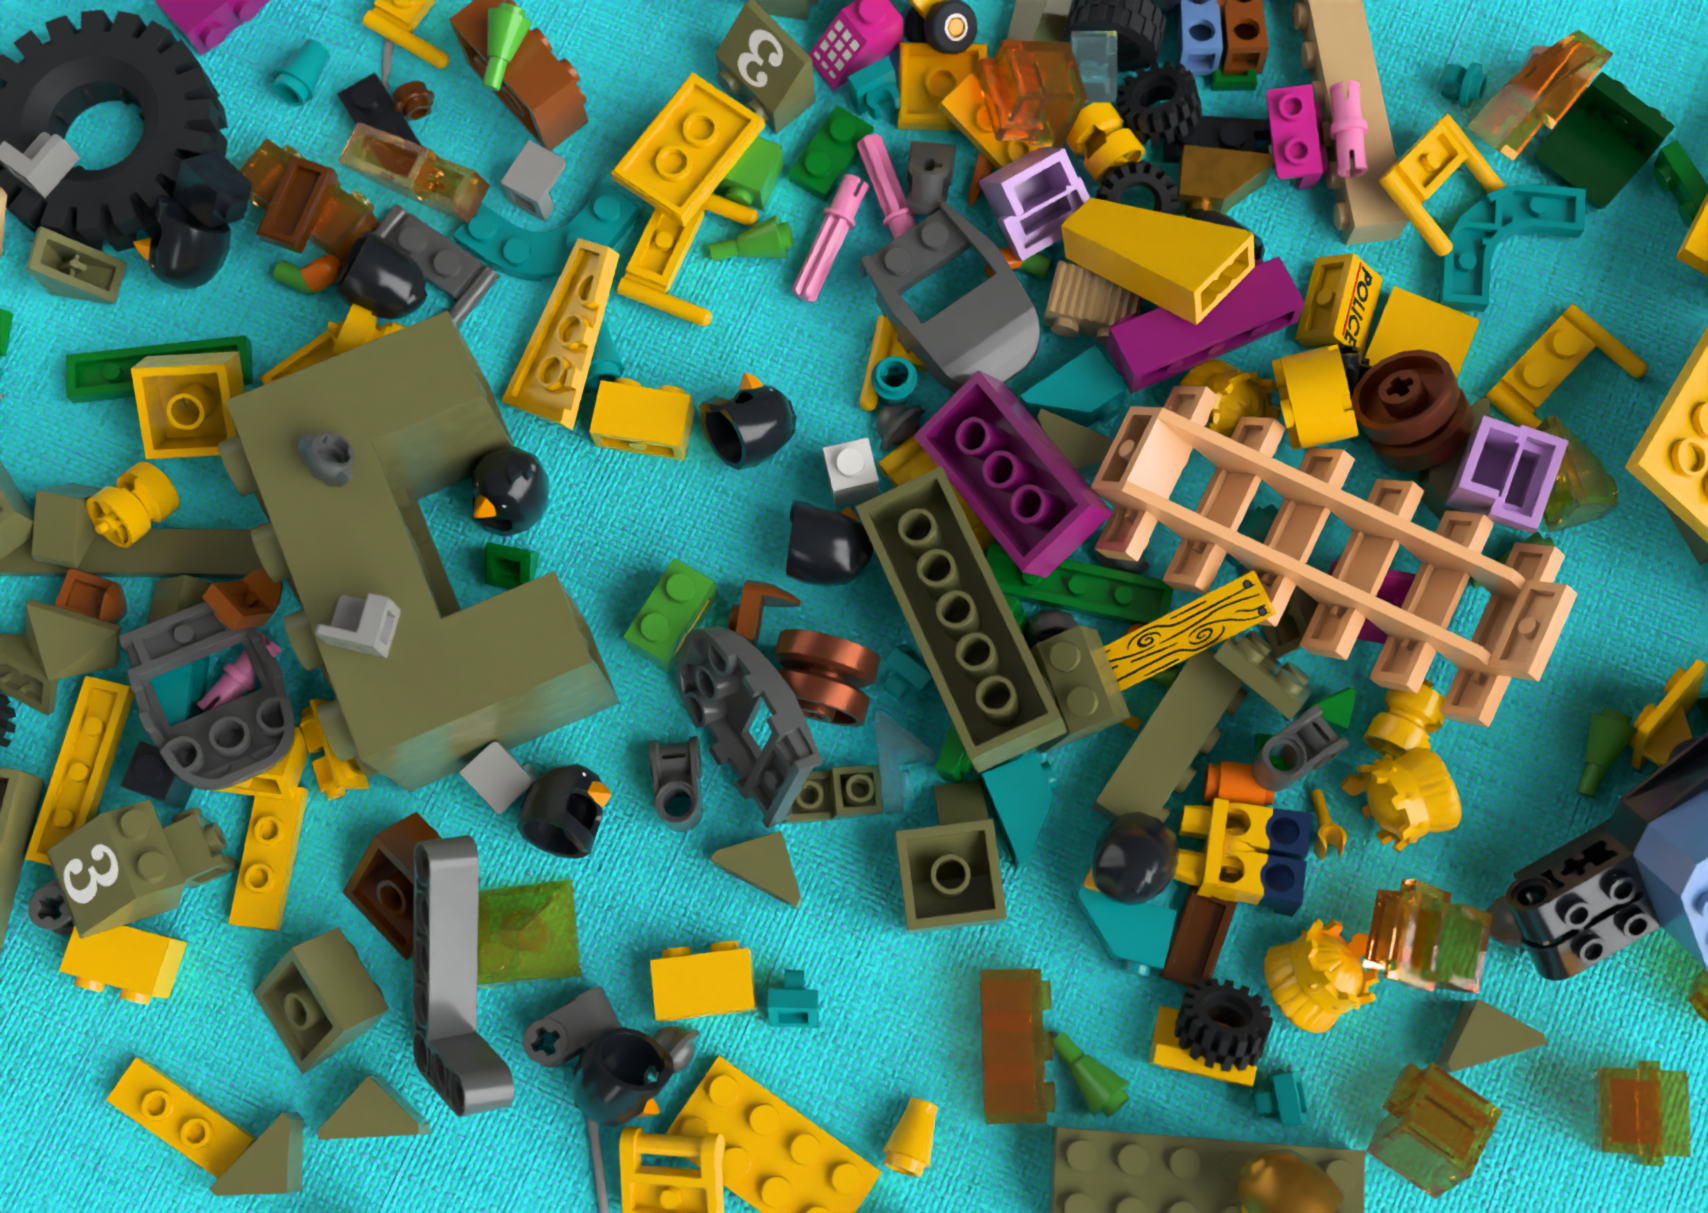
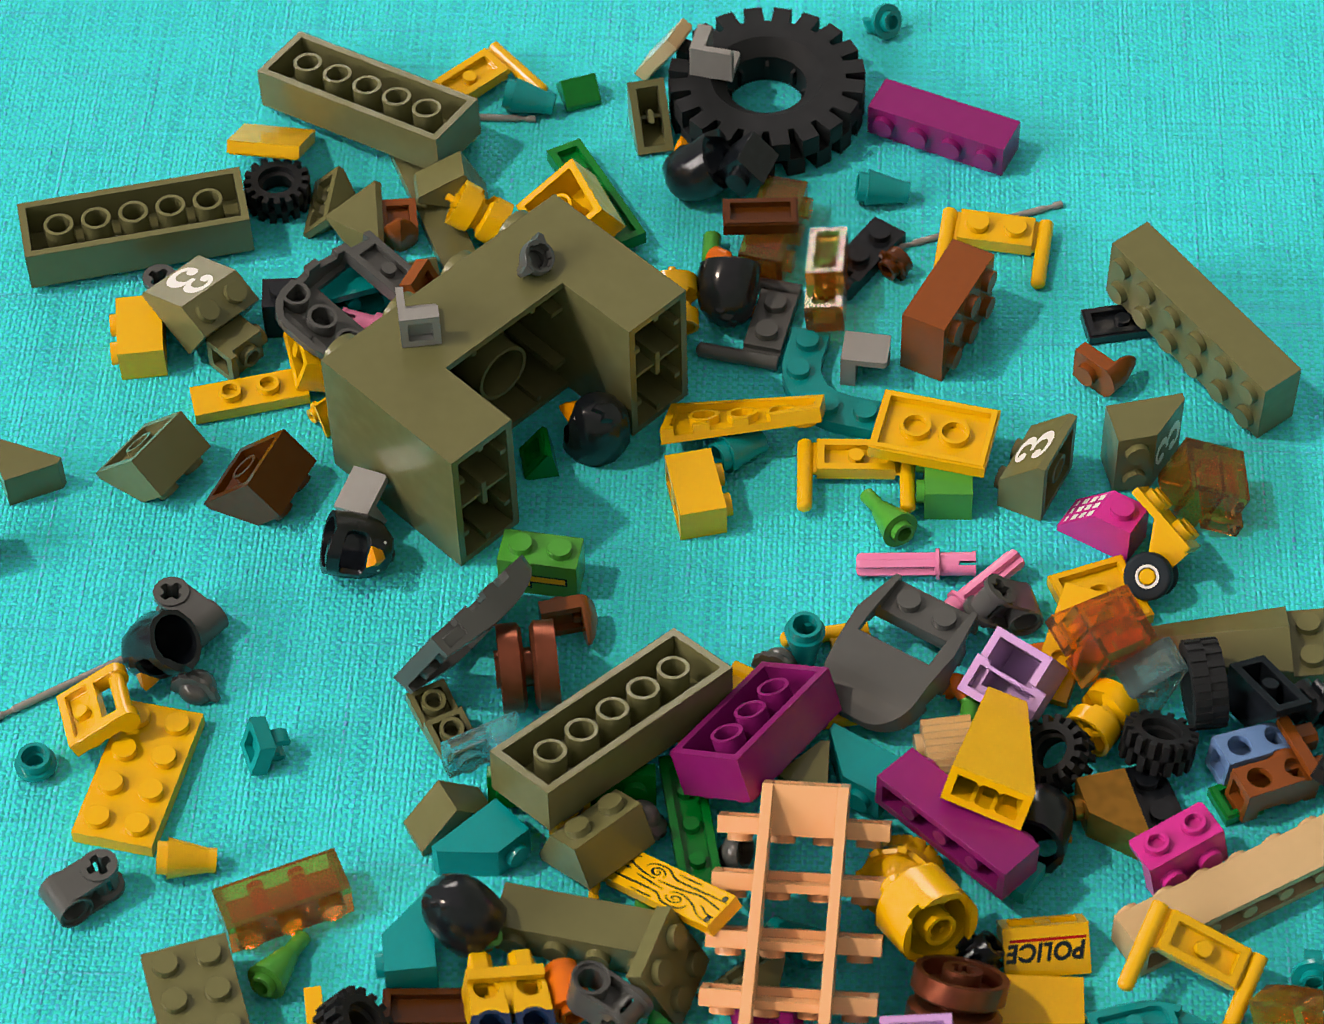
camera: 65 degrees right, 25 degrees down
yellow plate [25,676,135,866] -> none
yellow plate [106,1057,257,1179] -> none
olive slope [318,1075,430,1140] -> none
dark grey beam [413,835,514,1118] -> none
clear yellow slope [477,879,582,989] -> none
bright green cone [482,2,532,91] -> none
dark grey piece [649,736,703,832] -> none
yellow brick [650,941,758,1022] -> none
black piece [698,372,797,470] -> none
olive slope [710,831,803,911] -> none
black piece [786,500,874,586] -> none
green plate [788,105,874,203] -> none
white brick [823,437,879,508] -> none
teal tile [847,57,901,120] -> none
olive slope [895,819,1007,935] -> none
bright pink pin [1330,80,1368,178] -> none

